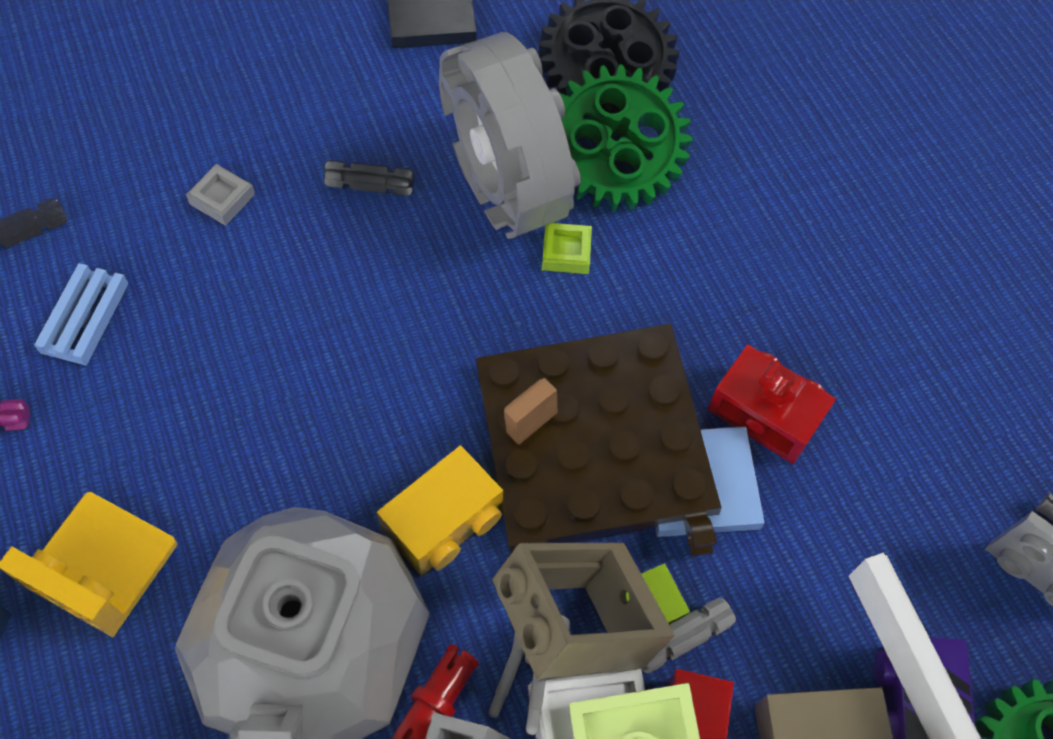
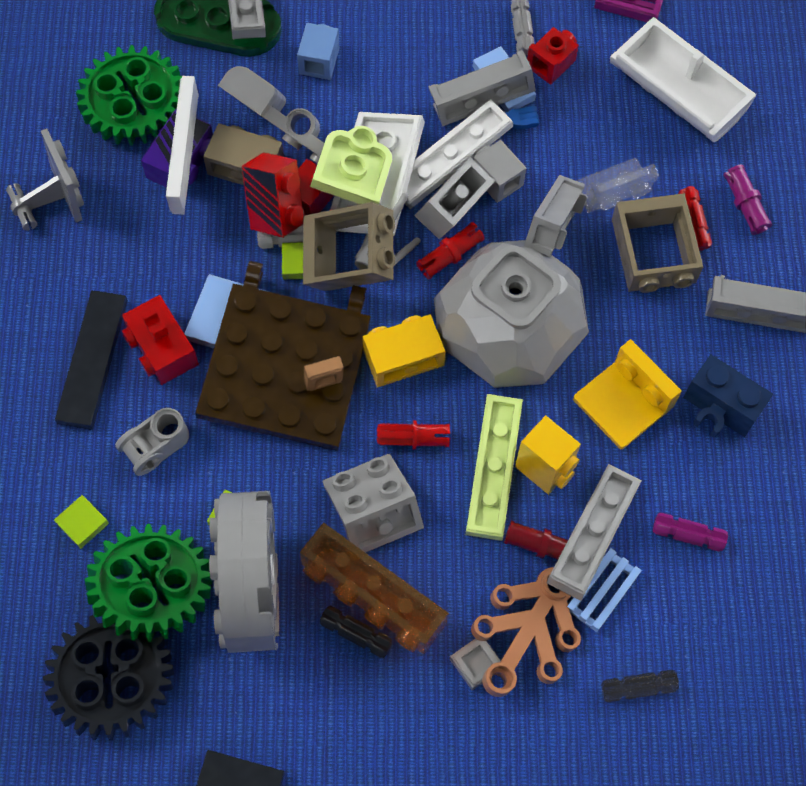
camera: 155 degrees left, 5 degrees up
none -> lime tile [54,495,109,549]
none -> black tile [55,290,128,430]
none -> light grey piece [115,408,189,476]
none -> red brick [242,152,304,238]
none -> clear orange brick [300,522,449,654]
none -> light grey bracket [323,454,424,557]
none -> red axle [377,420,450,450]
none -> yellowish green tile [465,394,523,541]
none -> nougat plant [471,567,581,697]
none -> dark red pin [504,520,568,560]
none -> yellow brick [515,415,581,495]
none -> light grey tile [546,464,642,601]

